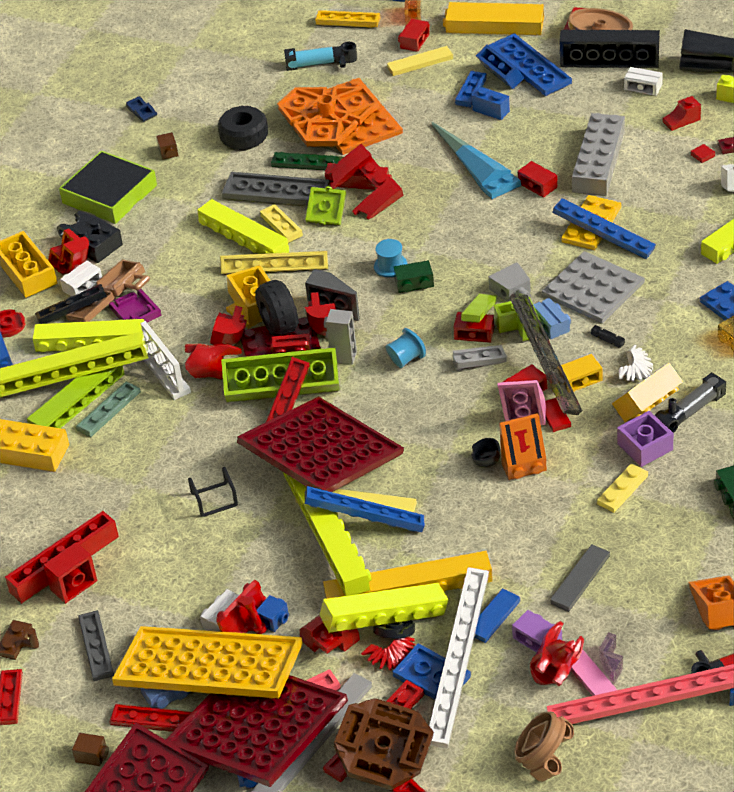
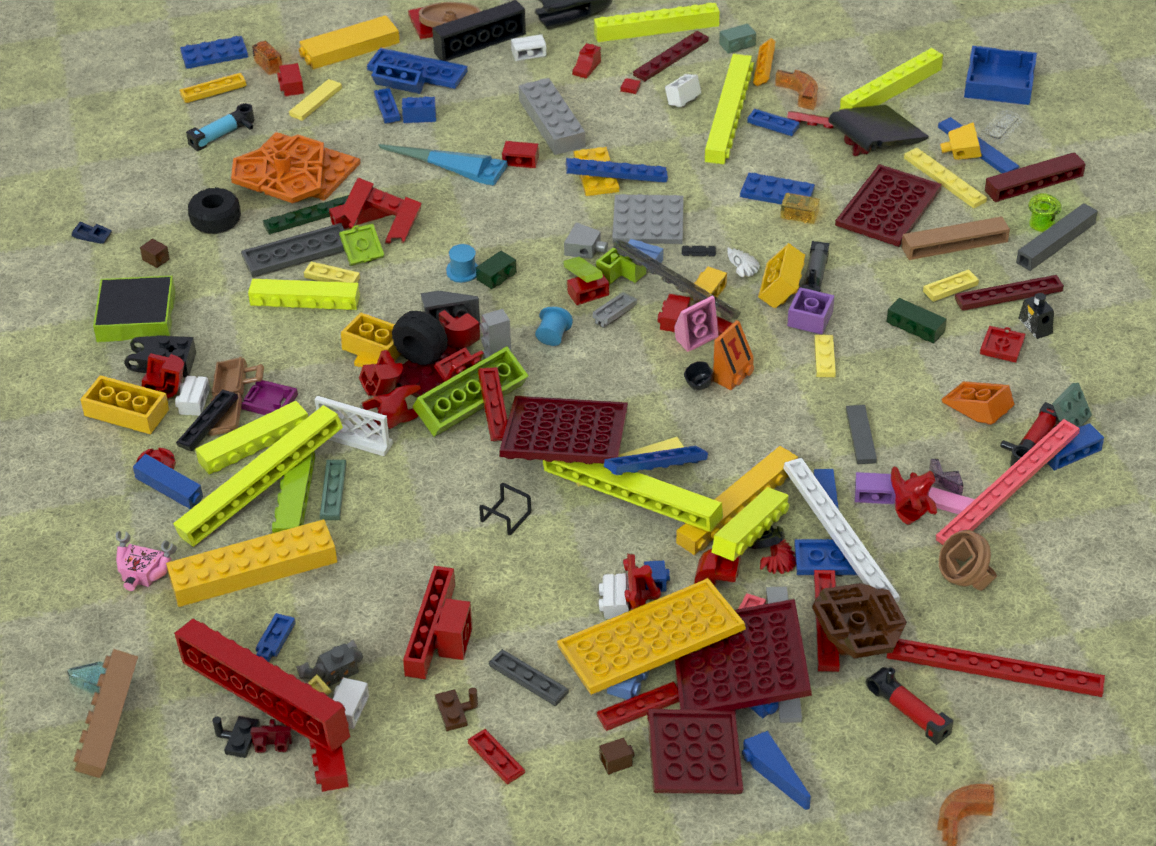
camera: 40 degrees left, 0 degrees up
light yellow tile [220,251,328,274] -> none

